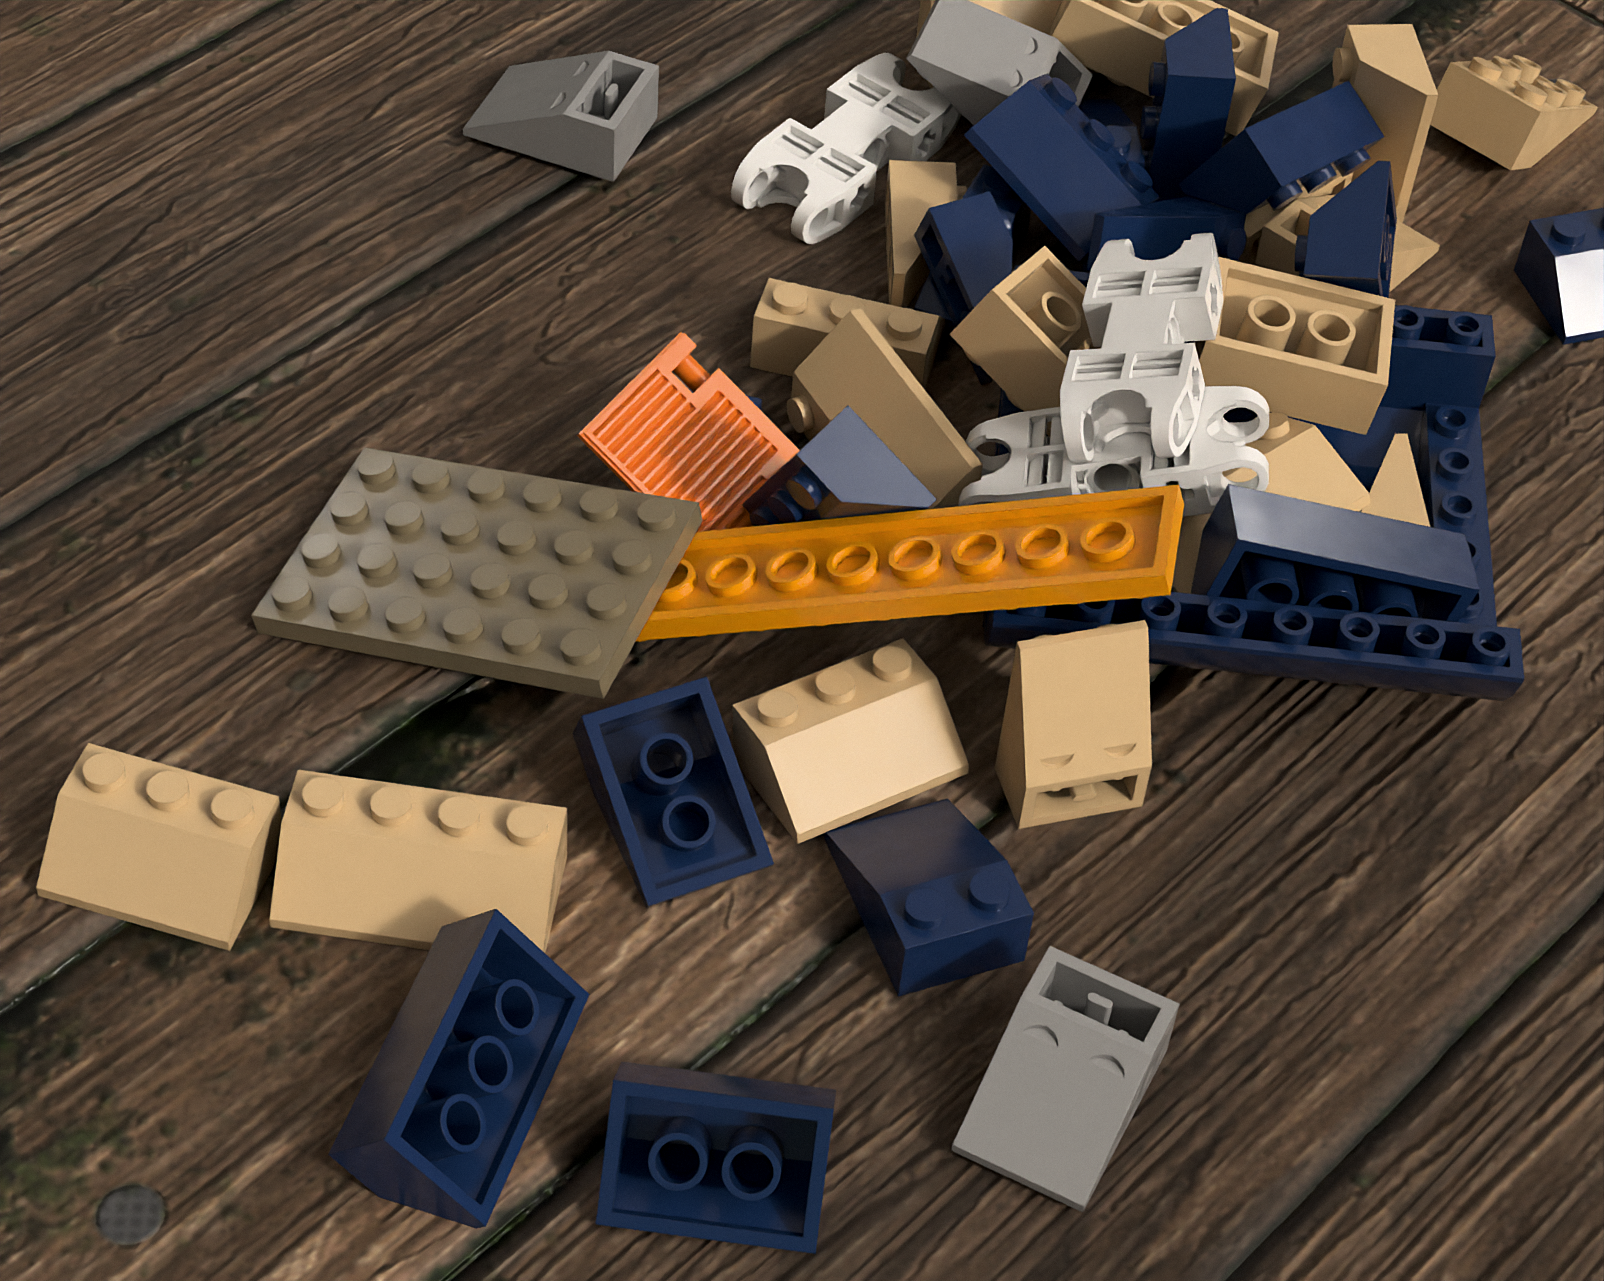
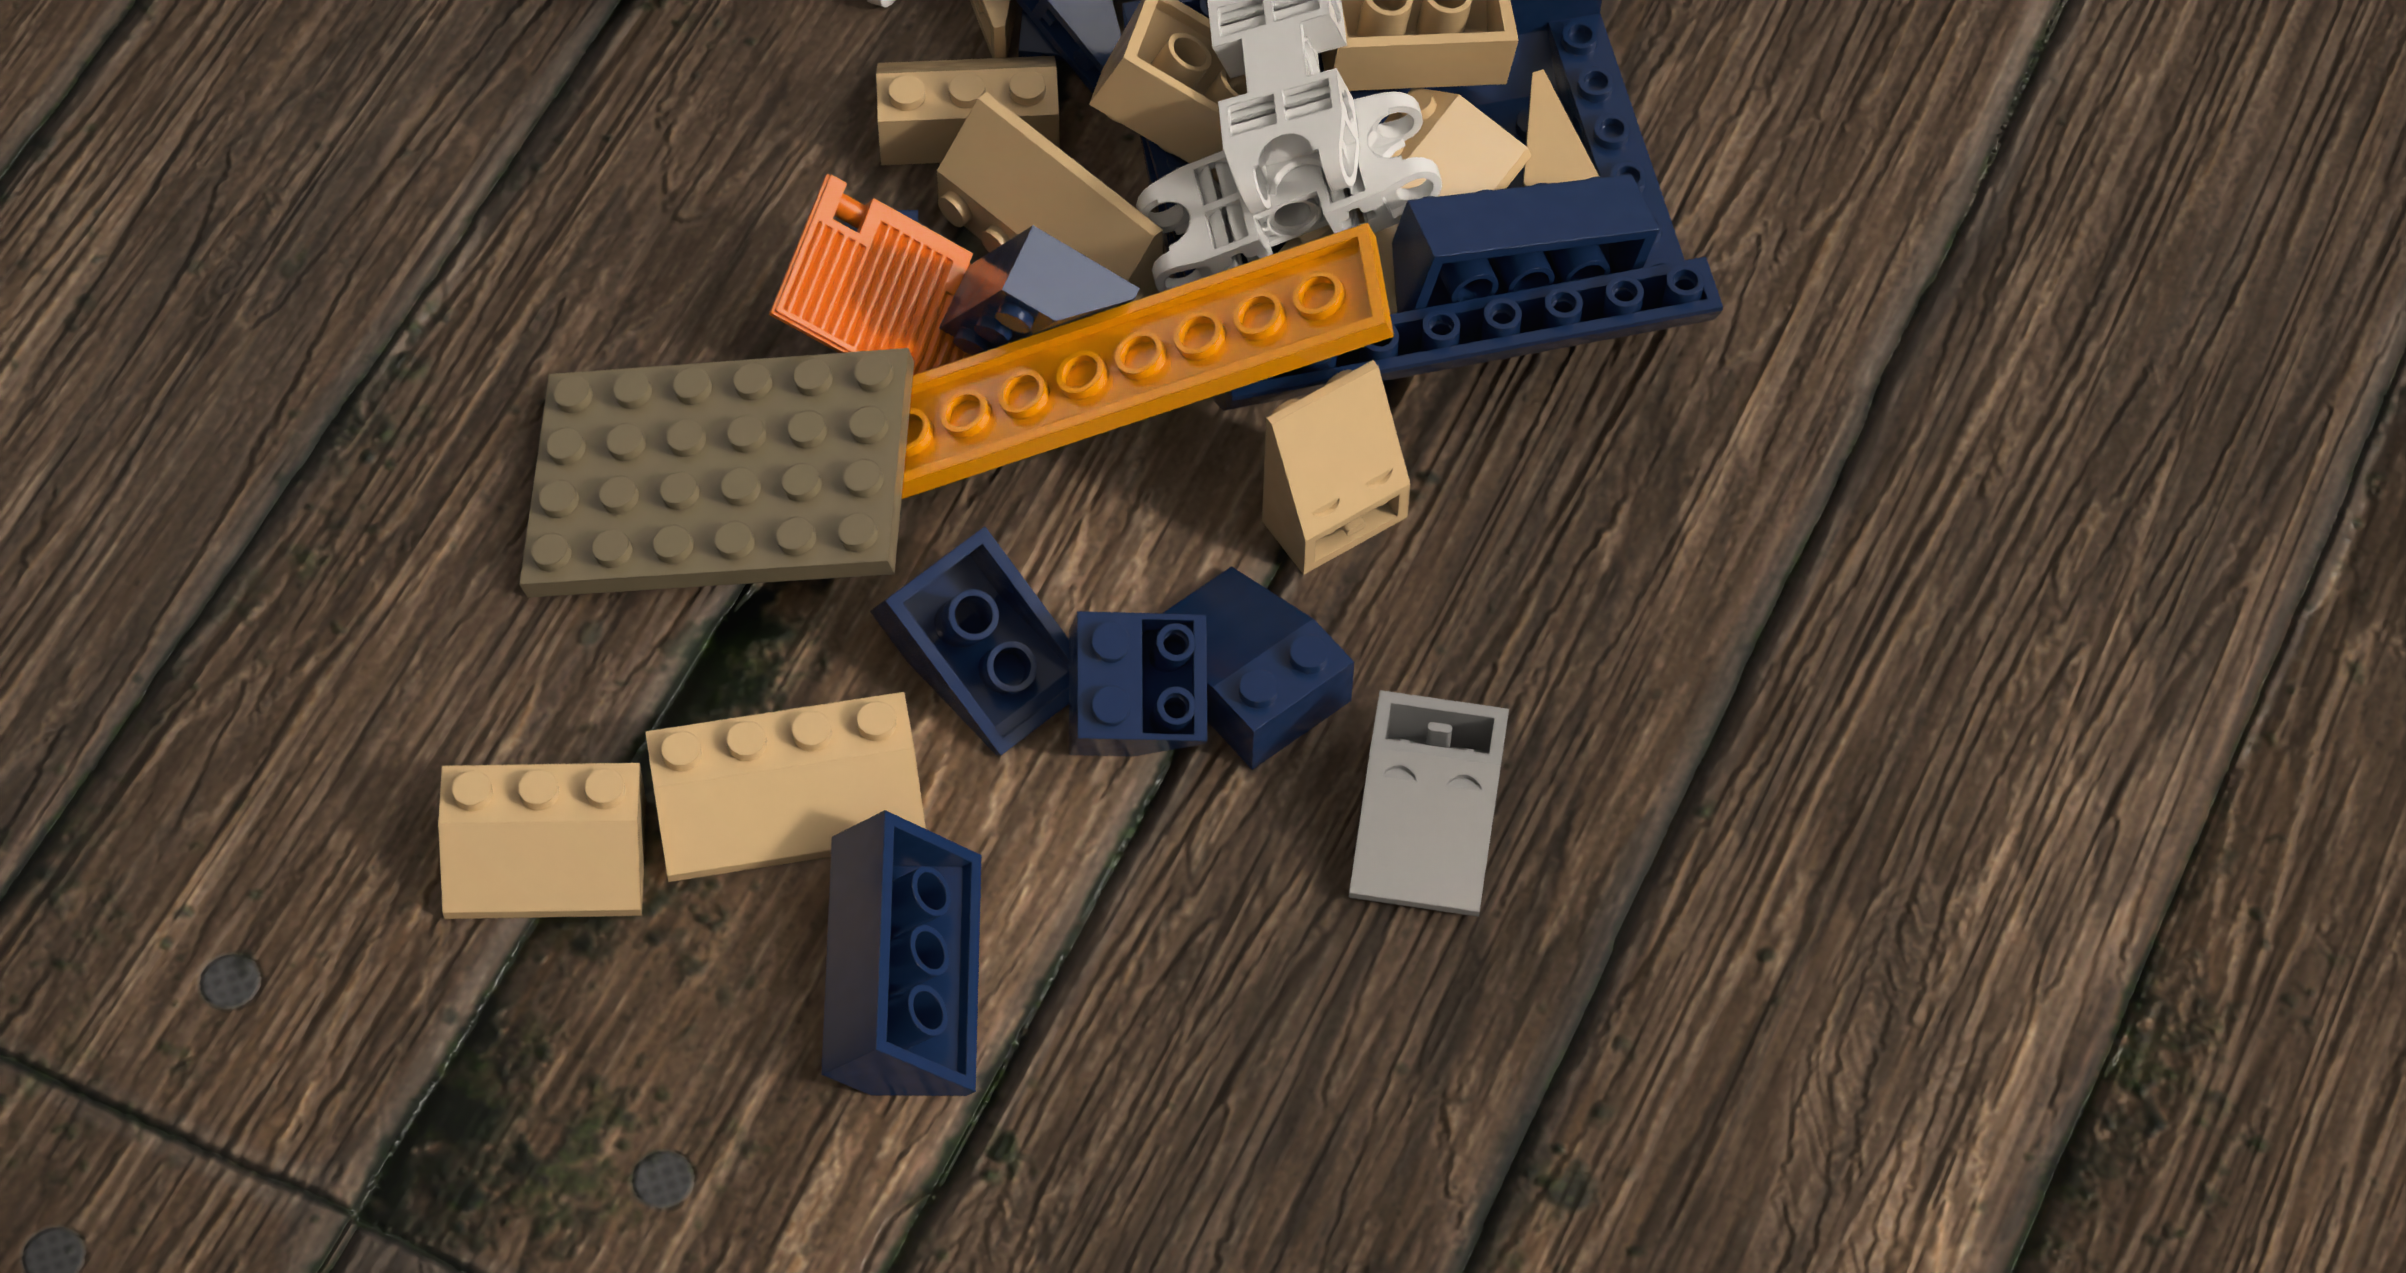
camera: 15 degrees left, 10 degrees up
dark blue slope [596,1062,836,1254] -> none
tan slope [732,638,969,844] -> none
none -> dark blue slope [1069,611,1207,757]

